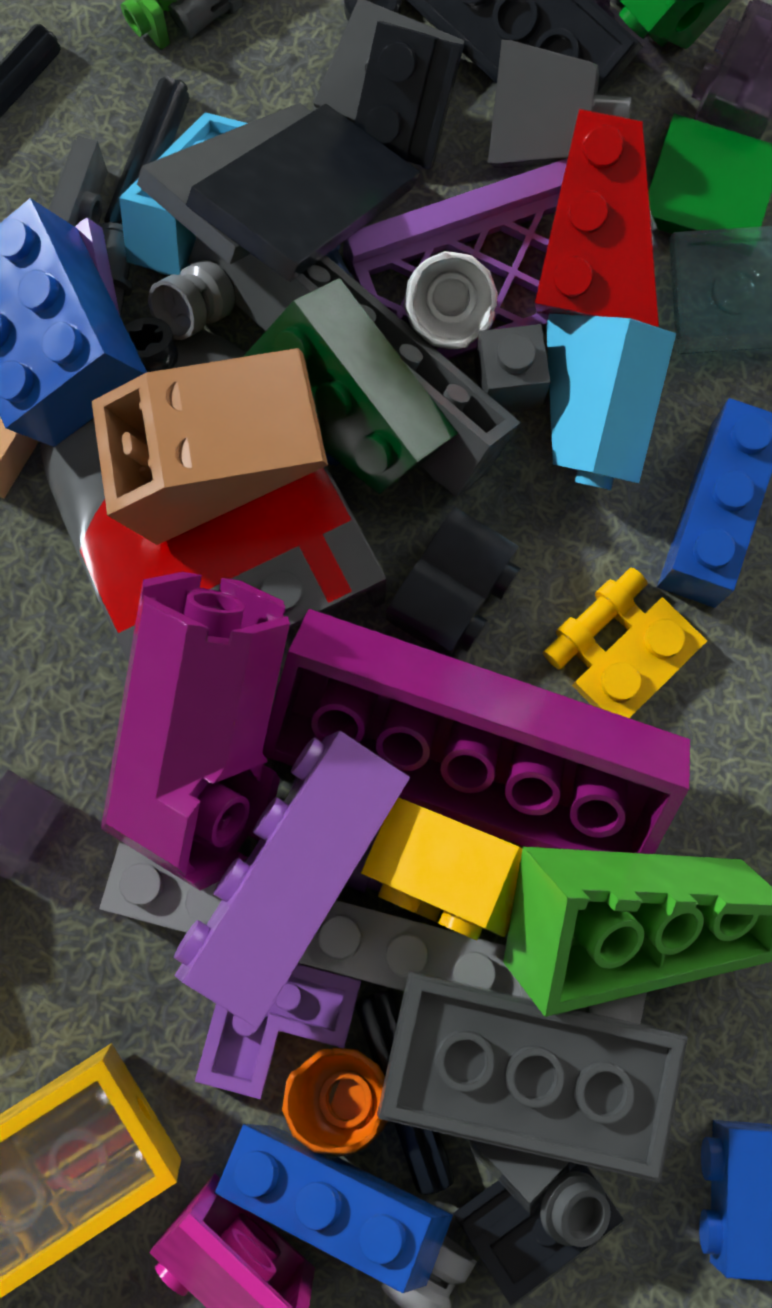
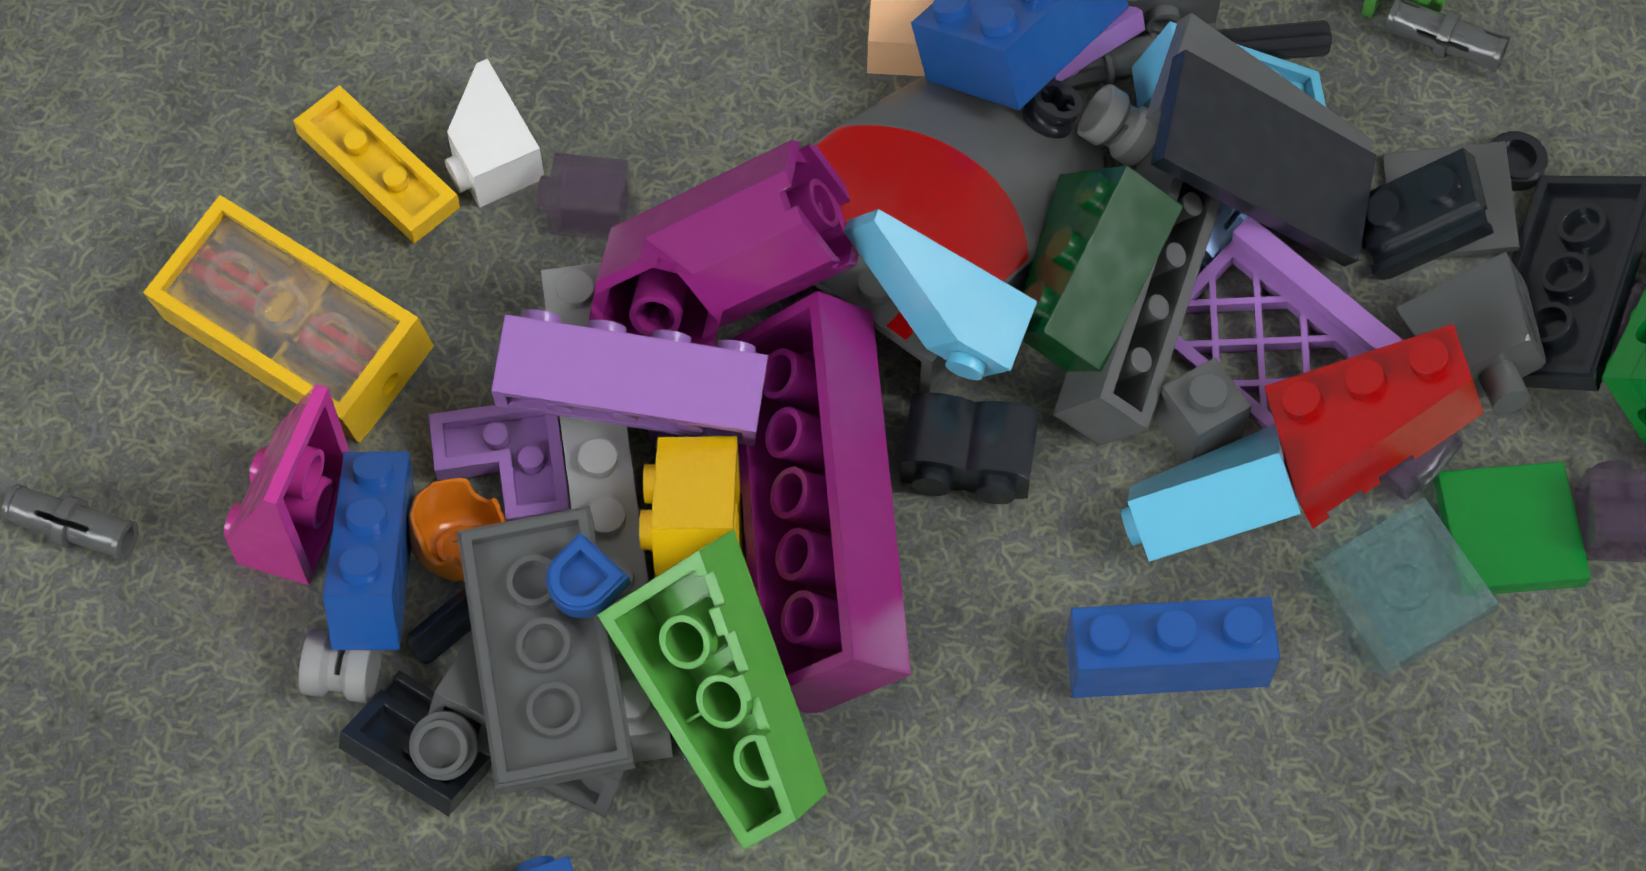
camera: 70 degrees right, 15 degrees down
medium nougat slope [91,348,328,545] -> none
white hair [403,251,498,349] -> none
yellow plate [543,567,707,718] -> none
none -> blue tile [546,532,631,618]
none -> medium azure slope [843,209,1037,380]

